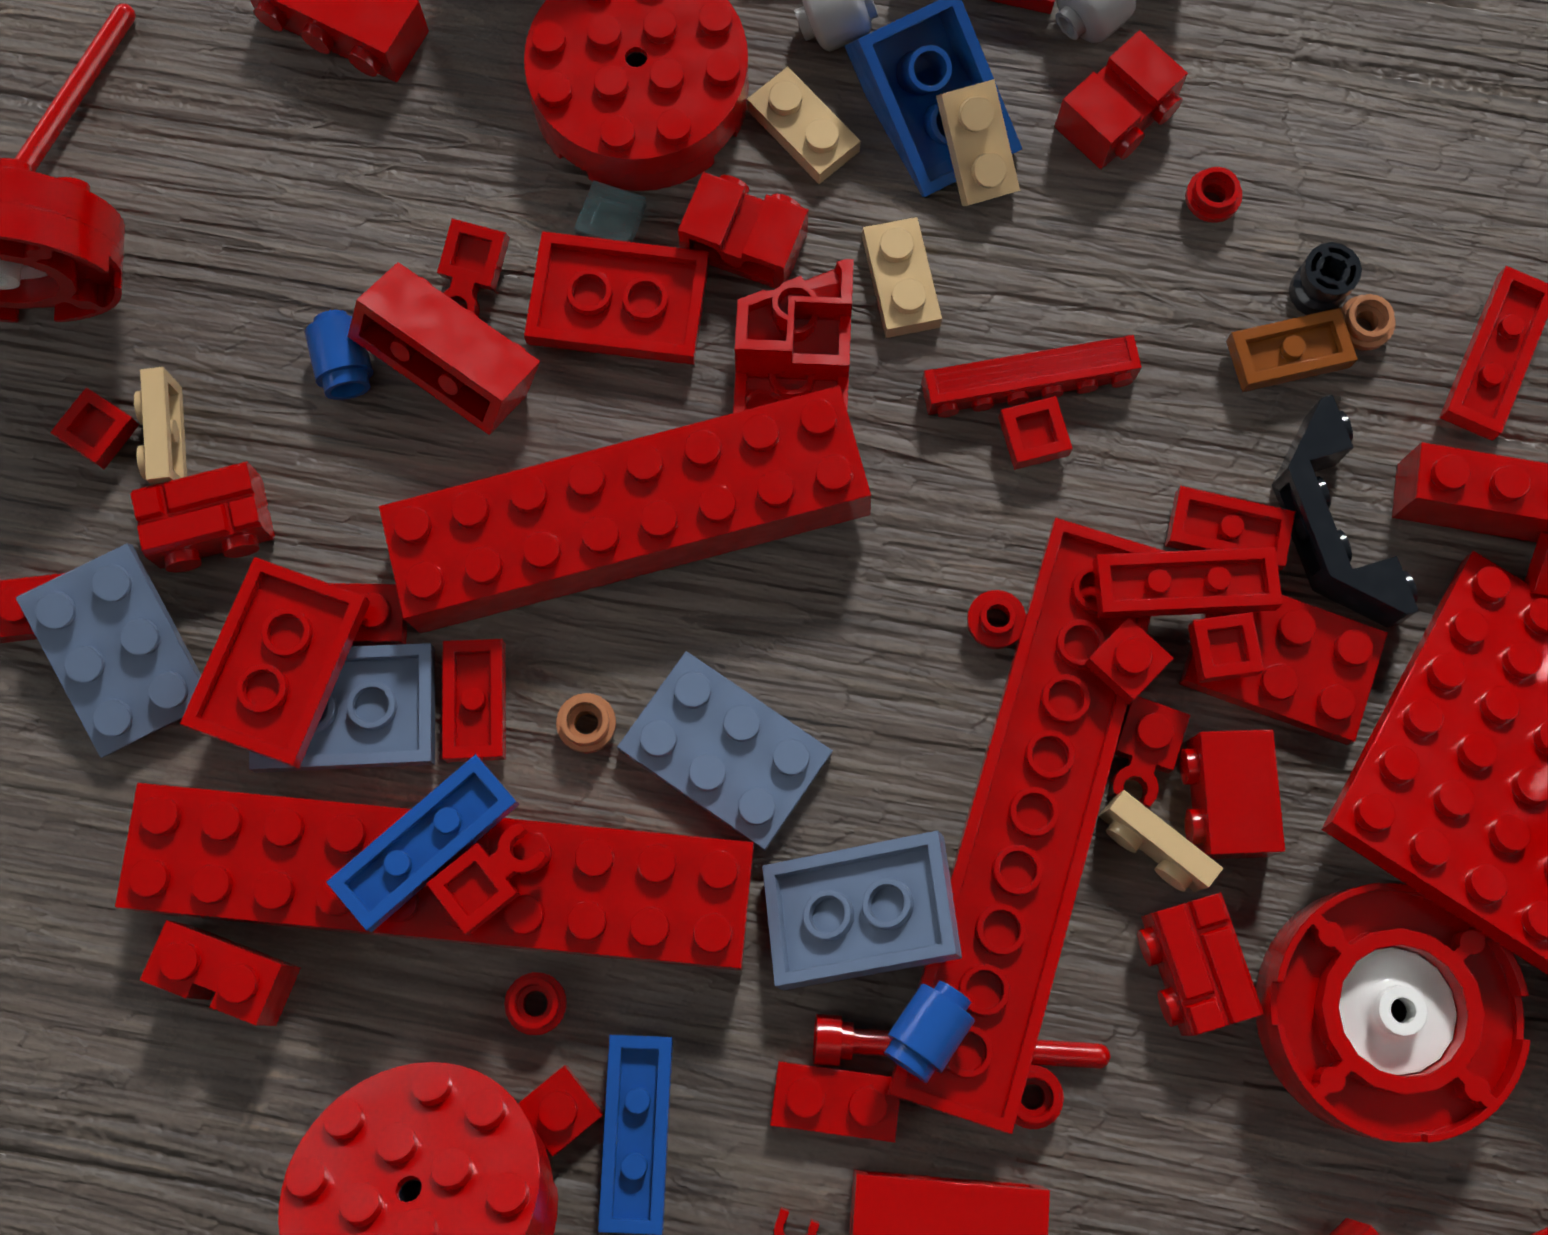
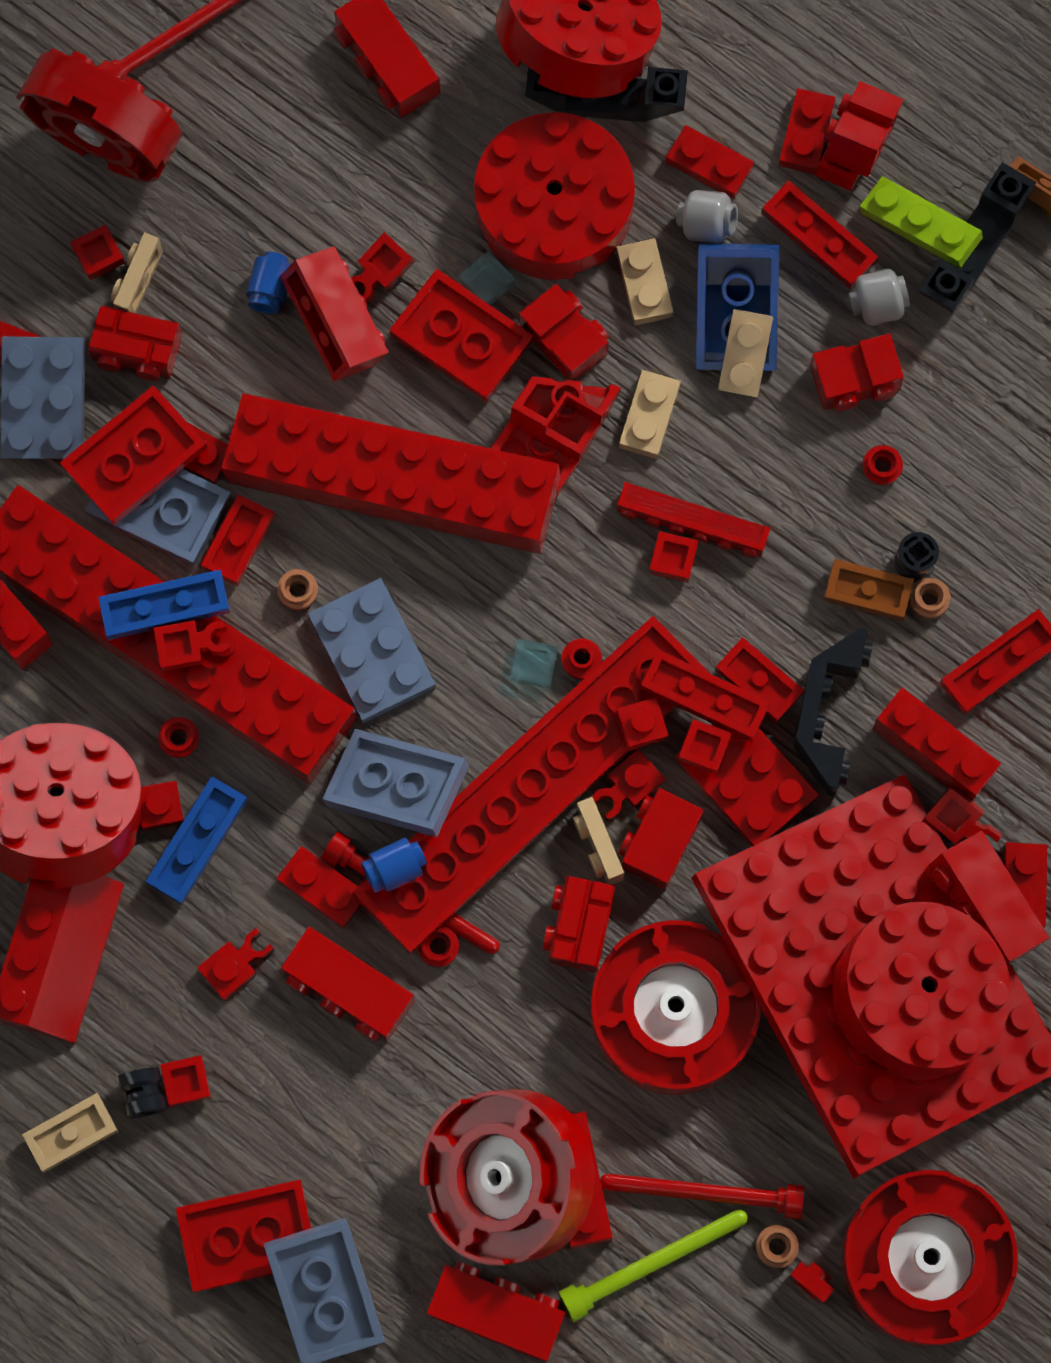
camera: 30 degrees right, 0 degrees up
none -> clear light blue tile [510,638,558,689]

